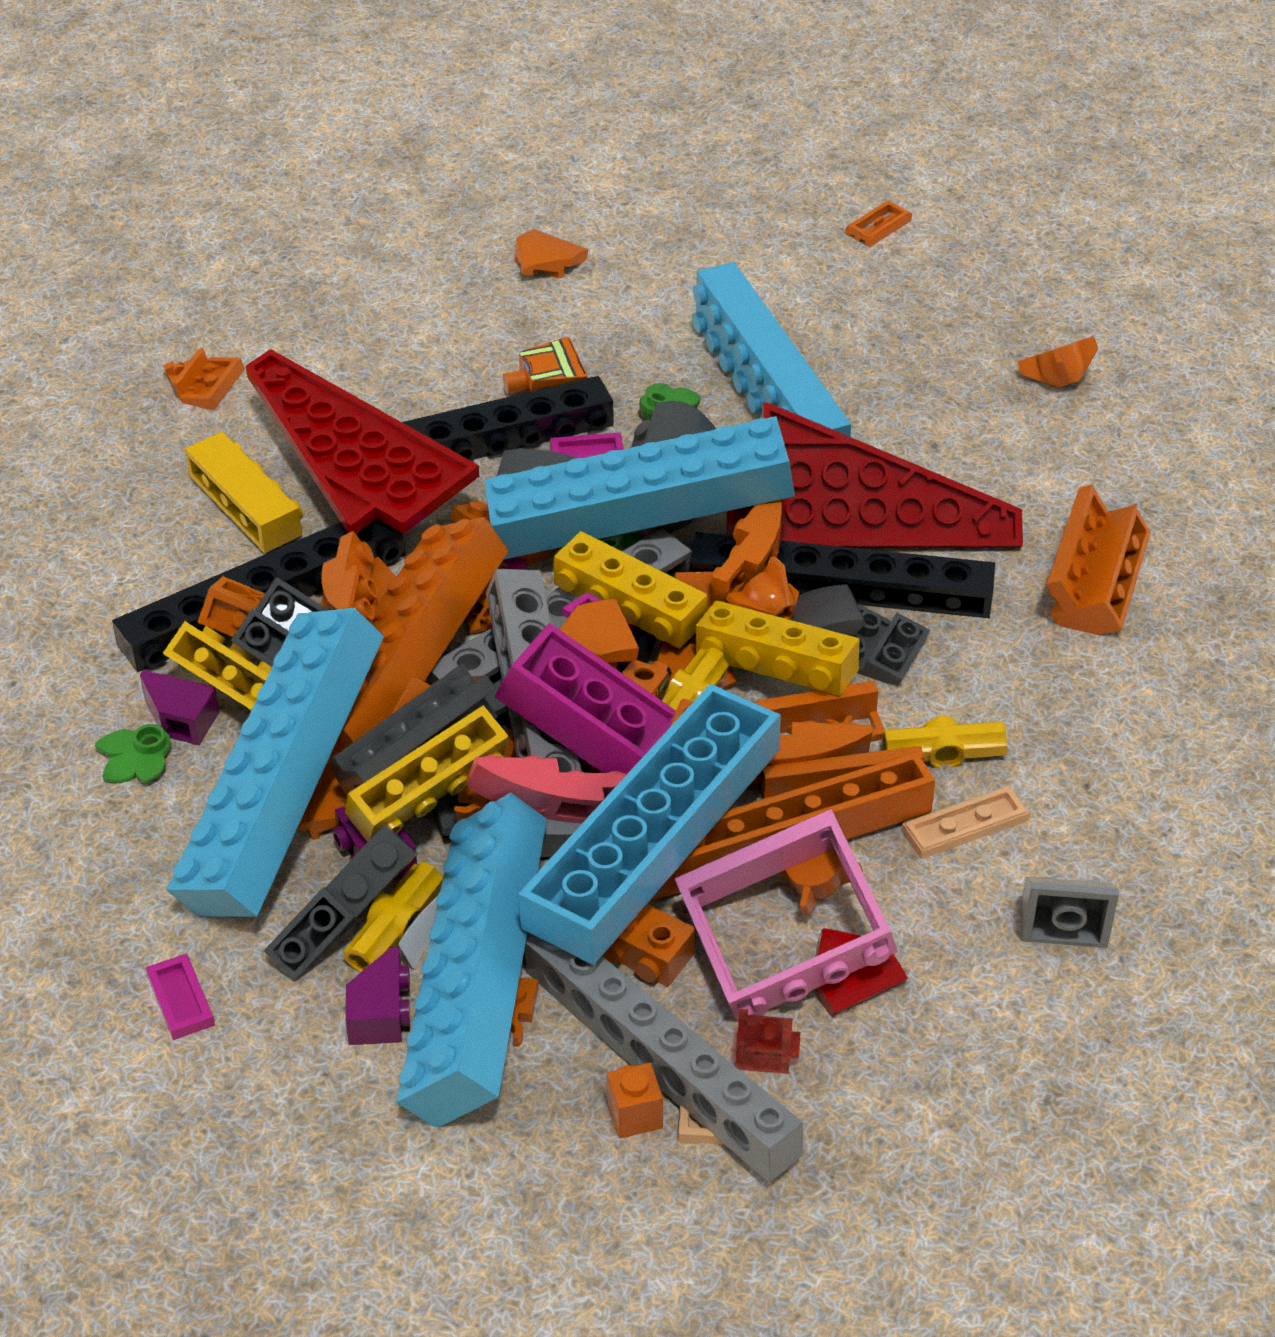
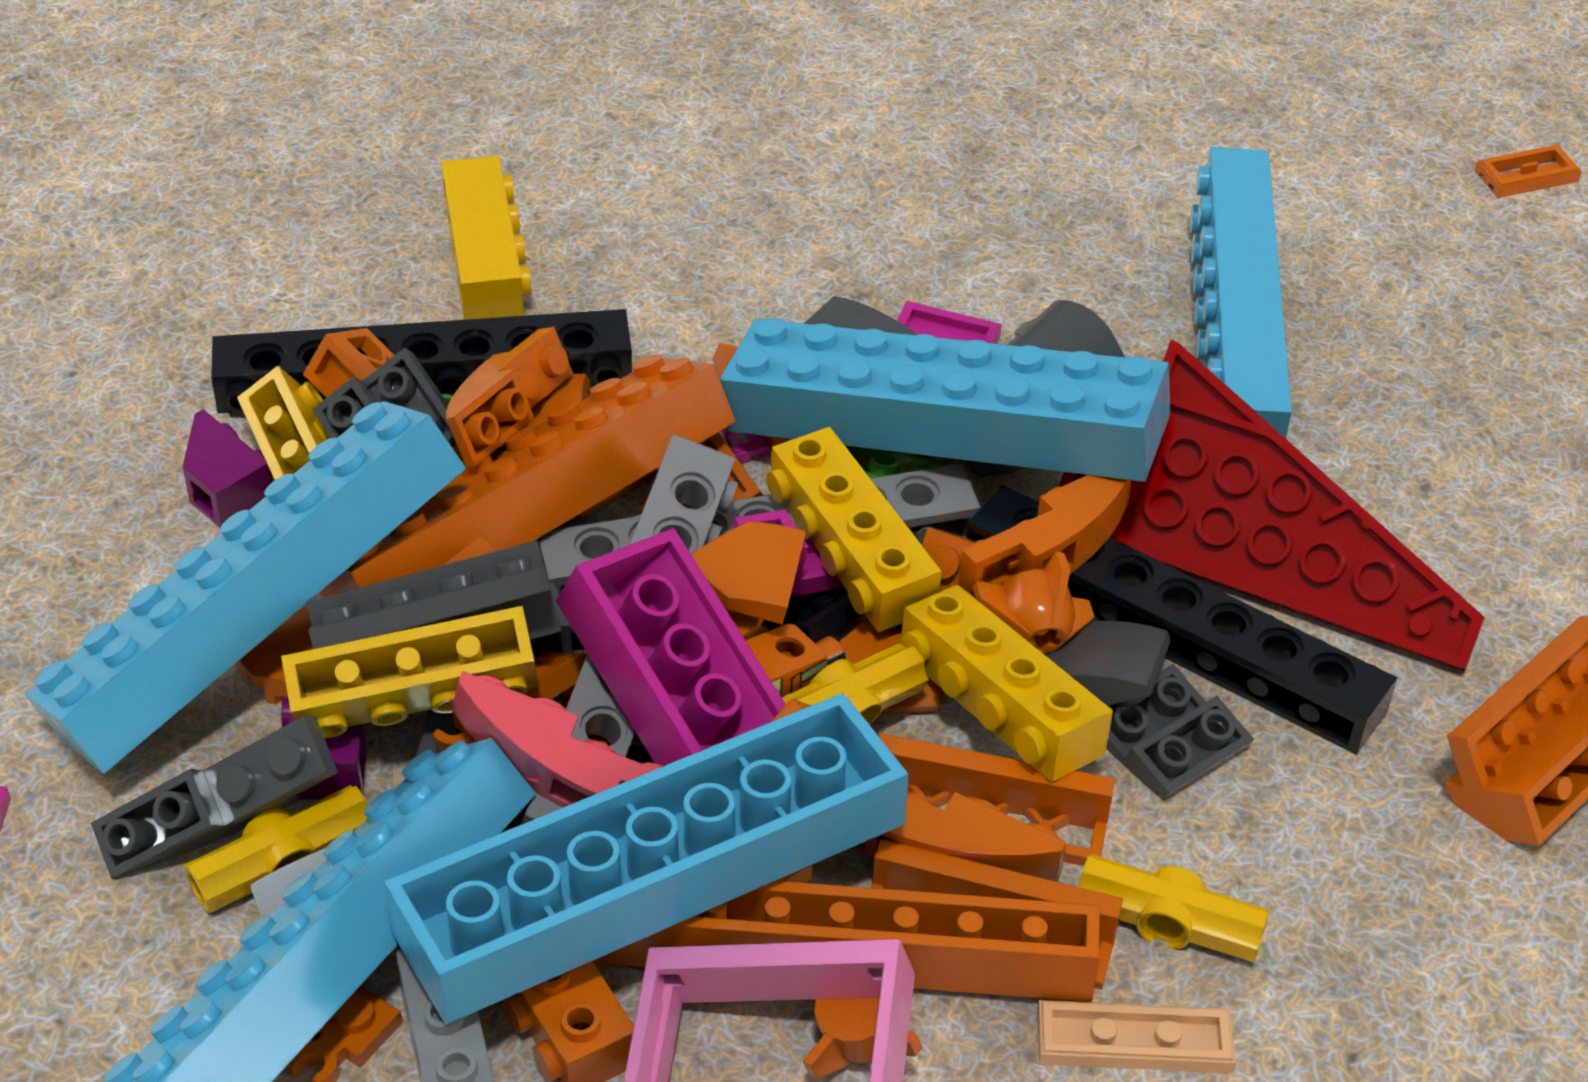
camera: 25 degrees right, 0 degrees up
bright green plate [95,724,171,783] -> none
orange slope [163,348,245,410] -> none
red wing [246,349,480,534] -> none
magenta slope [346,947,410,1045] -> none
black brick [402,376,614,461] -> none
orange torso [503,337,588,394] -> none
orange slope [514,229,588,278] -> none
bright green plate [639,383,701,420] -> none

